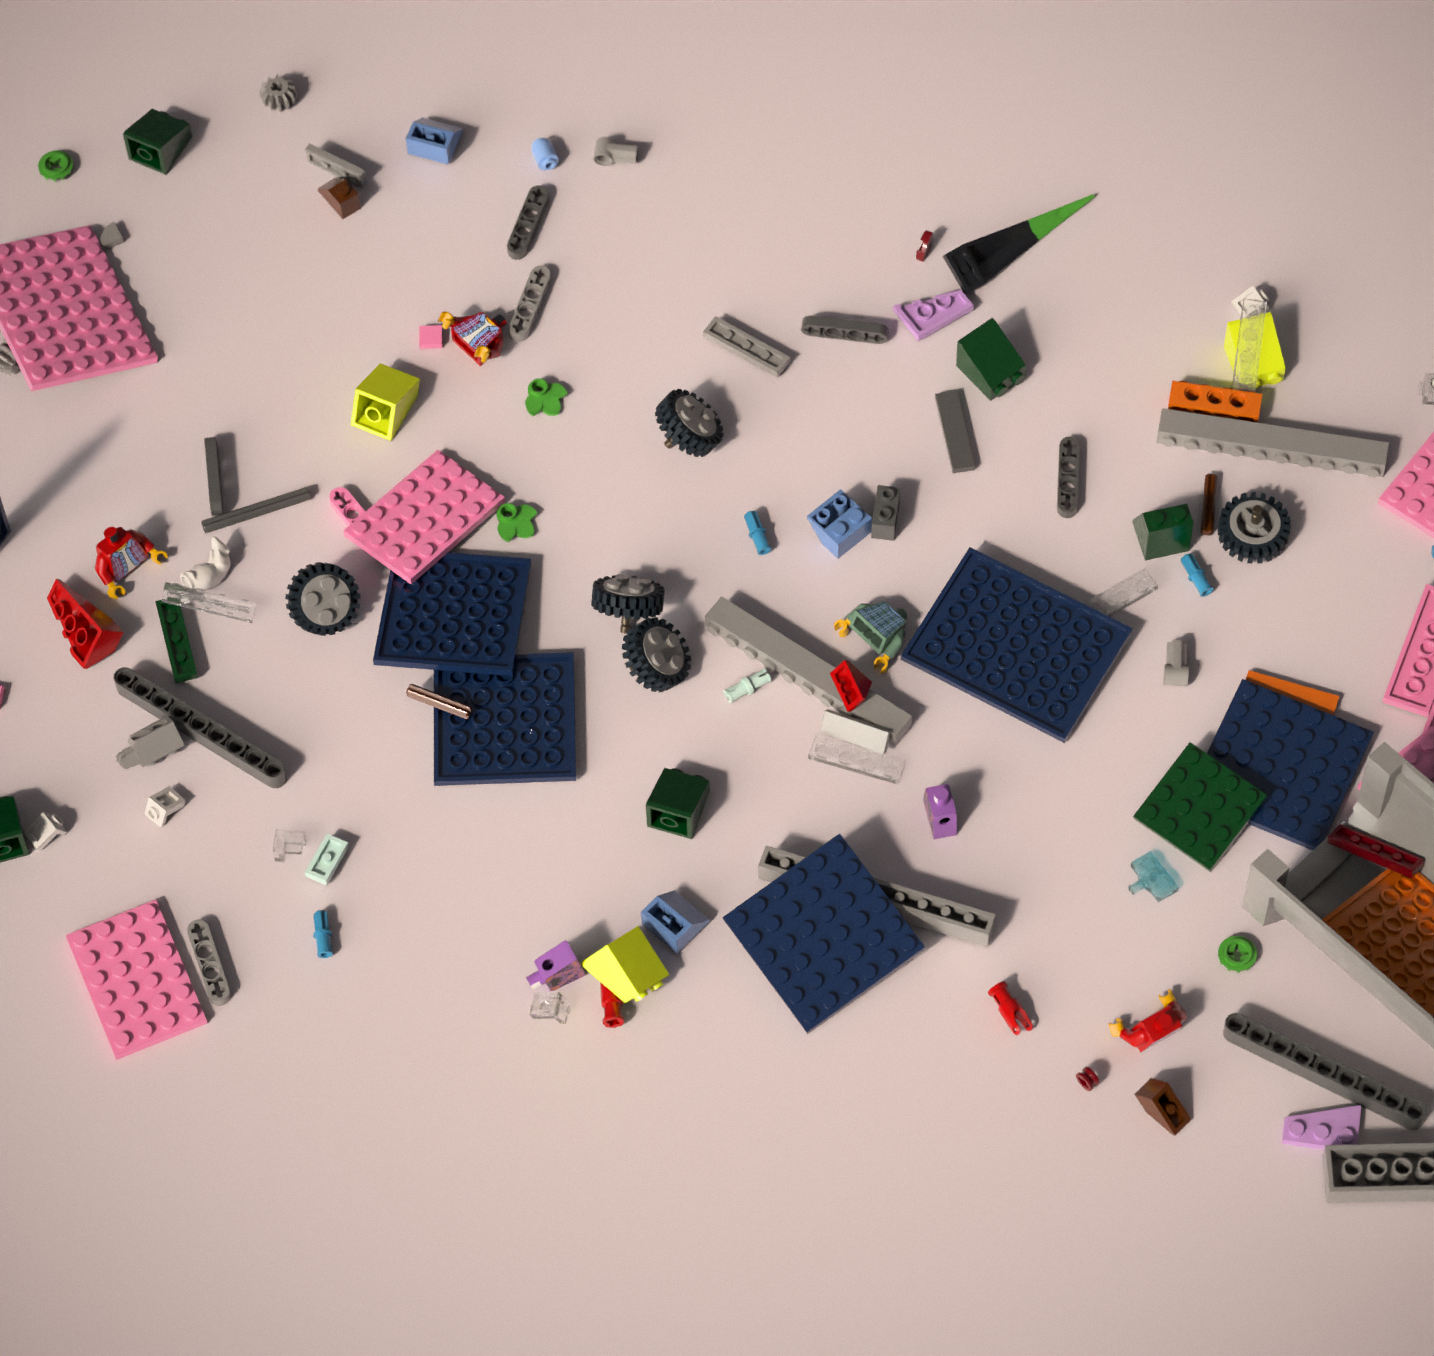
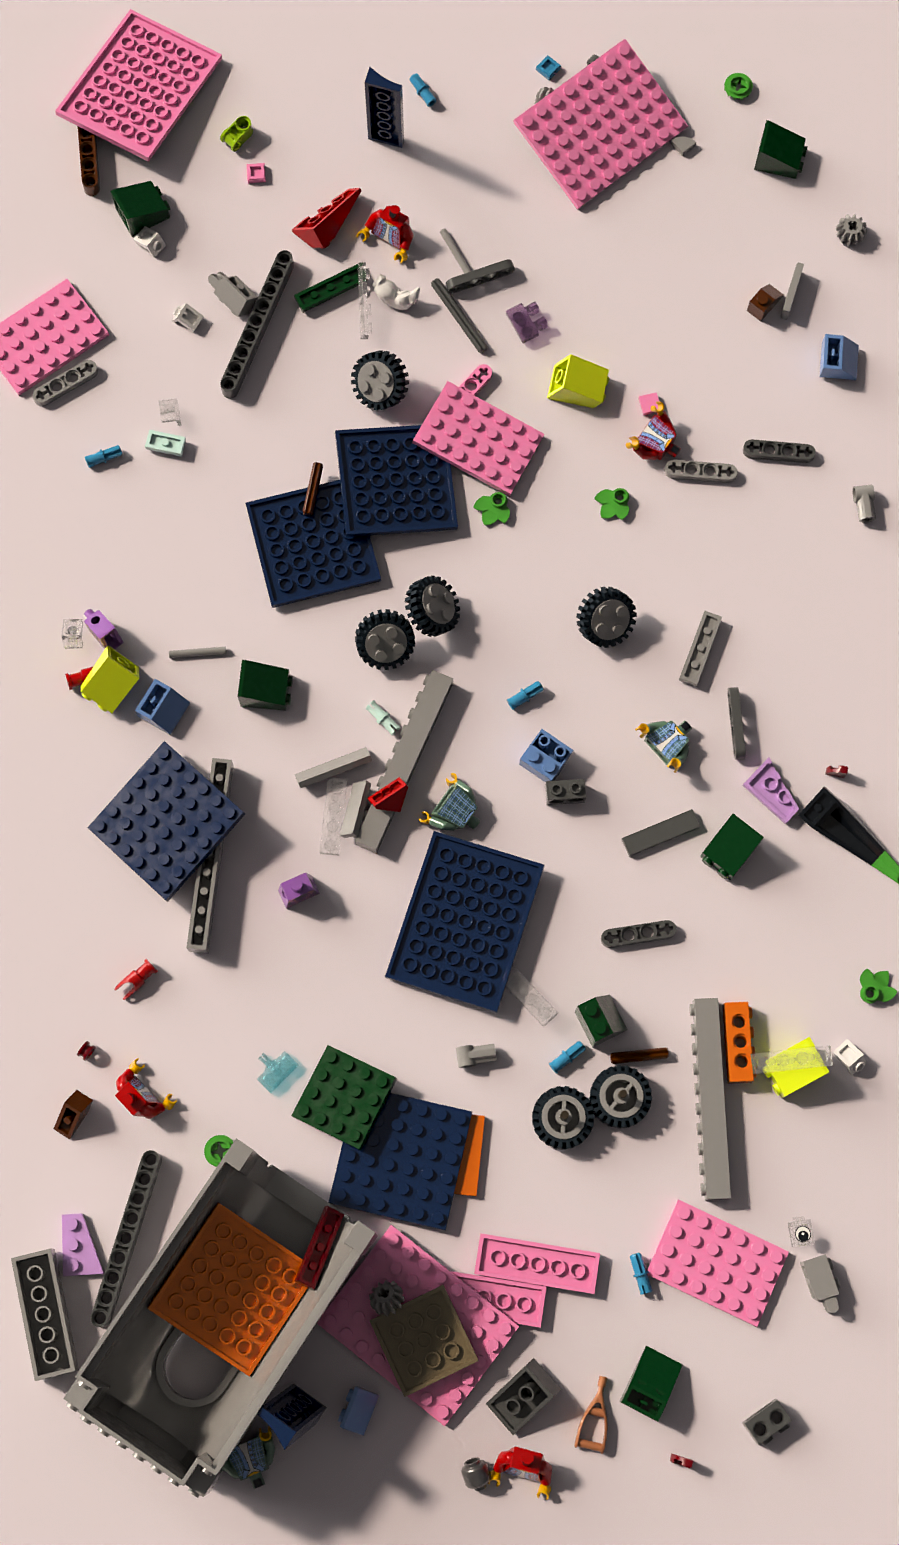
camera: 75 degrees right, 15 degrees up
light blue brick [531,138,559,170] -> none
none -> light grey bar [169,646,226,658]
none -> light grey tile [295,747,372,788]
none -> light grey bar [440,228,471,274]
none -> clear purple plate [506,301,548,343]
none -> wheel [532,1086,595,1150]
none -> torso [635,721,692,773]
none -> bright green plate [860,969,897,1004]

